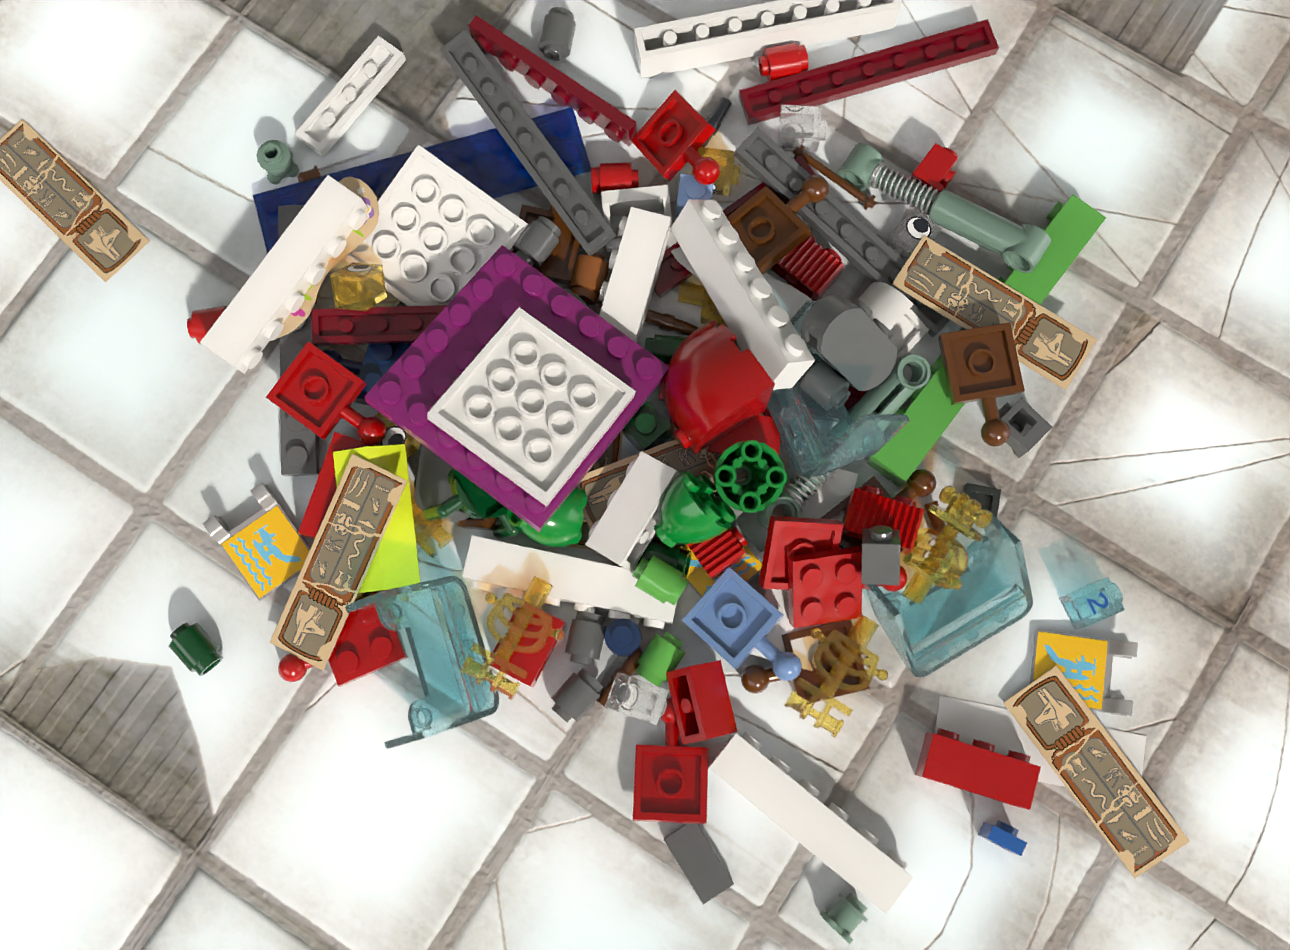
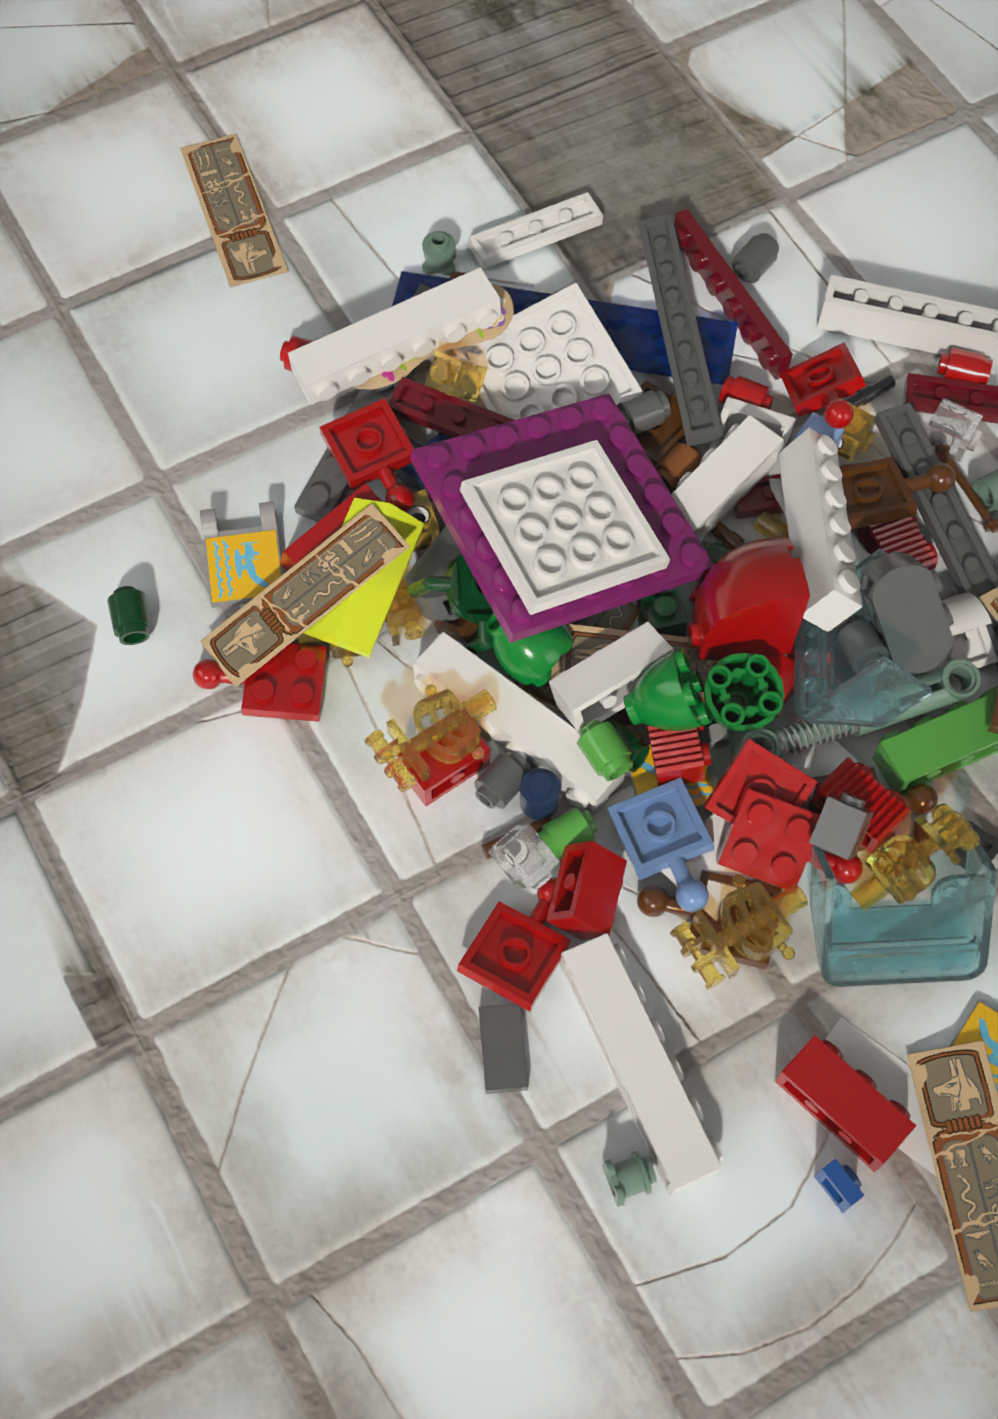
camera: 25 degrees right, 15 degrees down
clear light blue windscreen [345,576,499,749] -> none
dark grey brick [551,668,603,723] -> none

